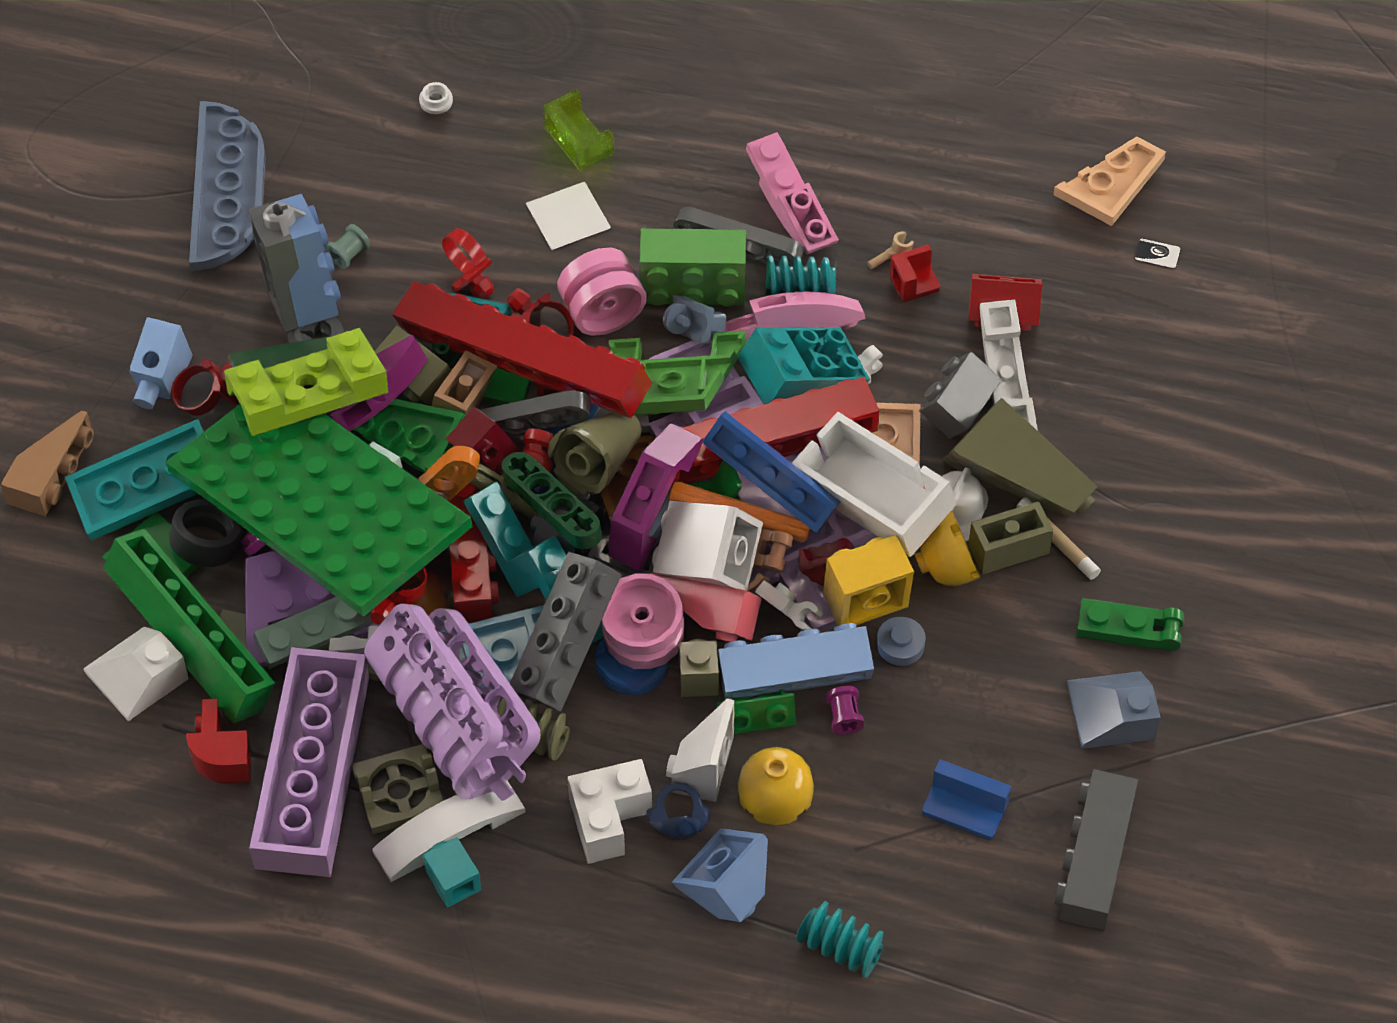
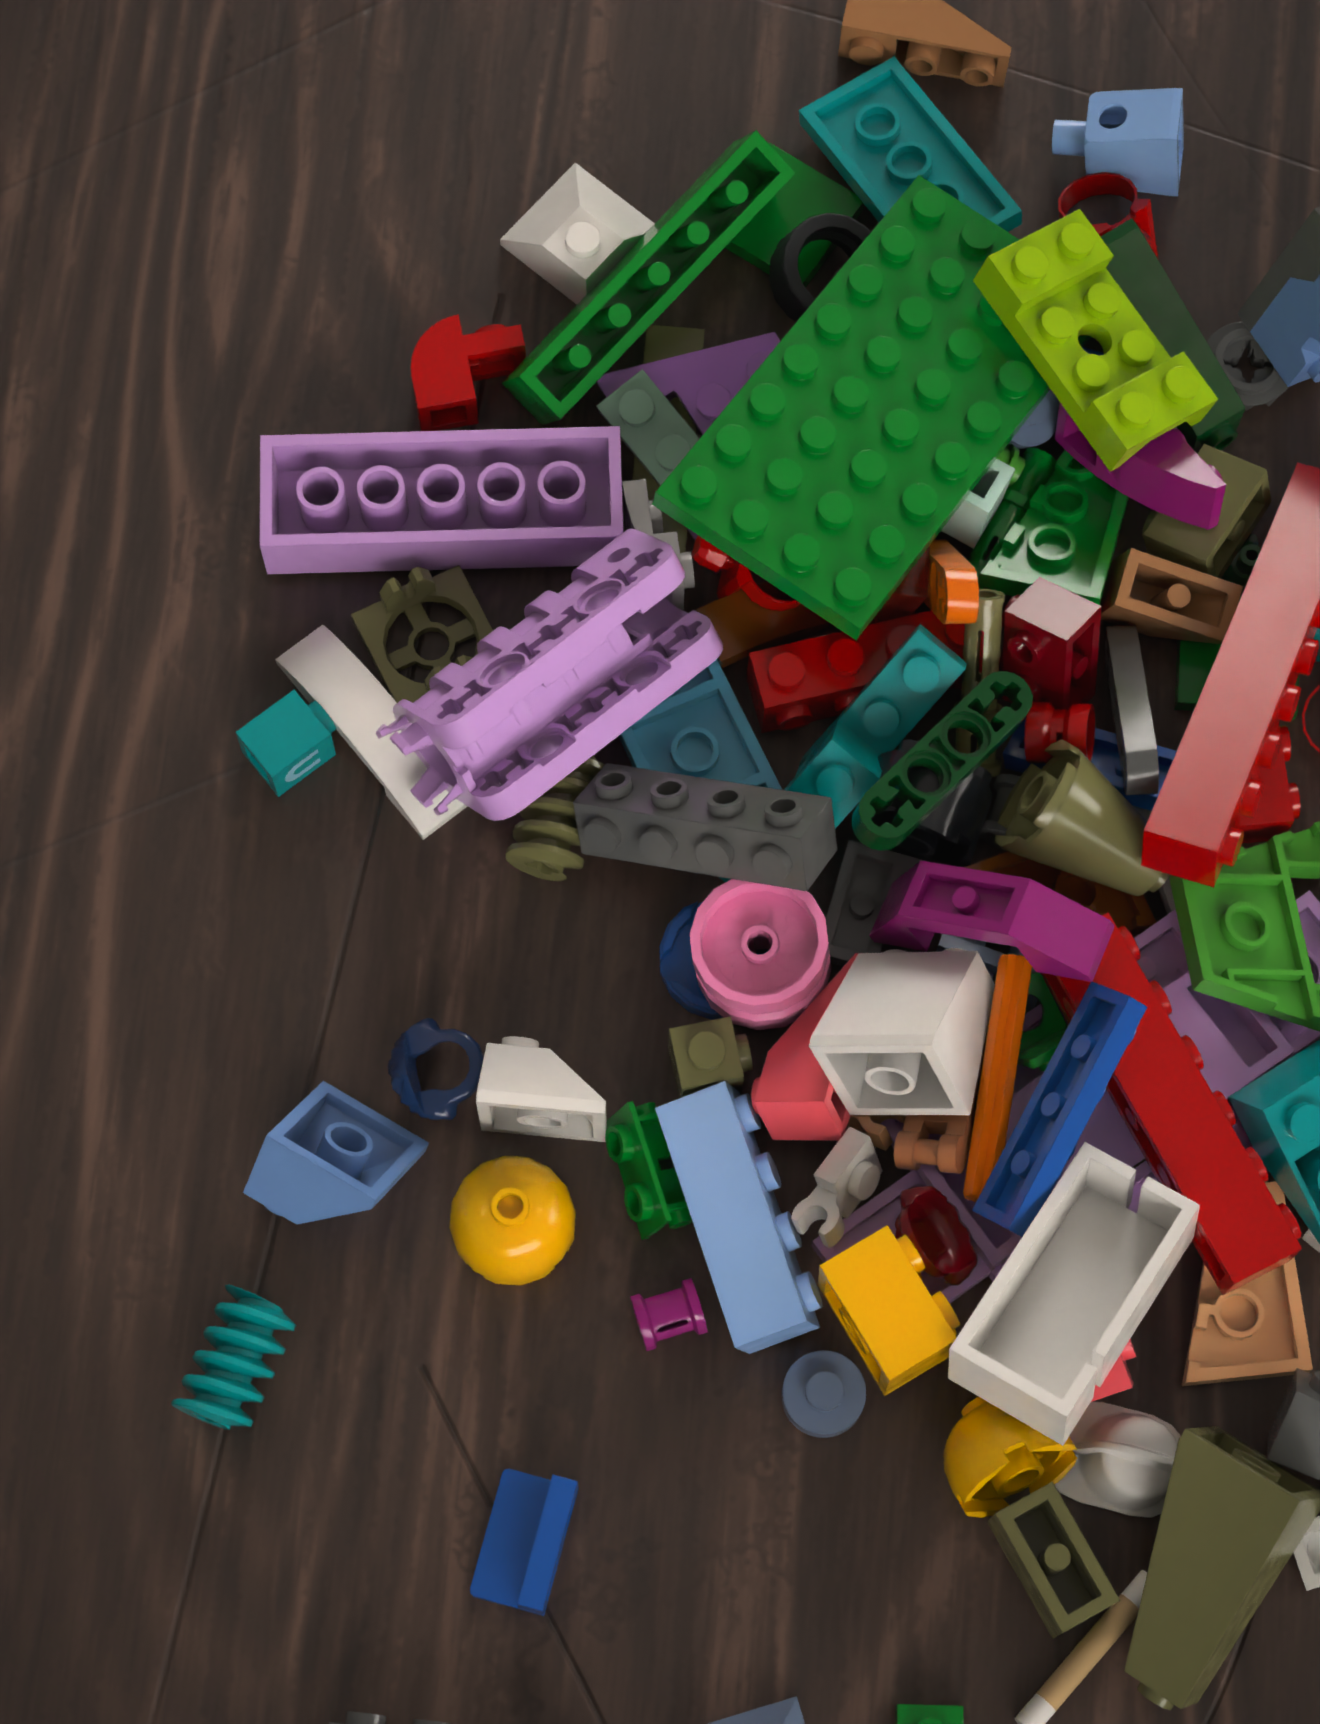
camera: 80 degrees right, 15 degrees up
white brick [567,759,652,864] -> none

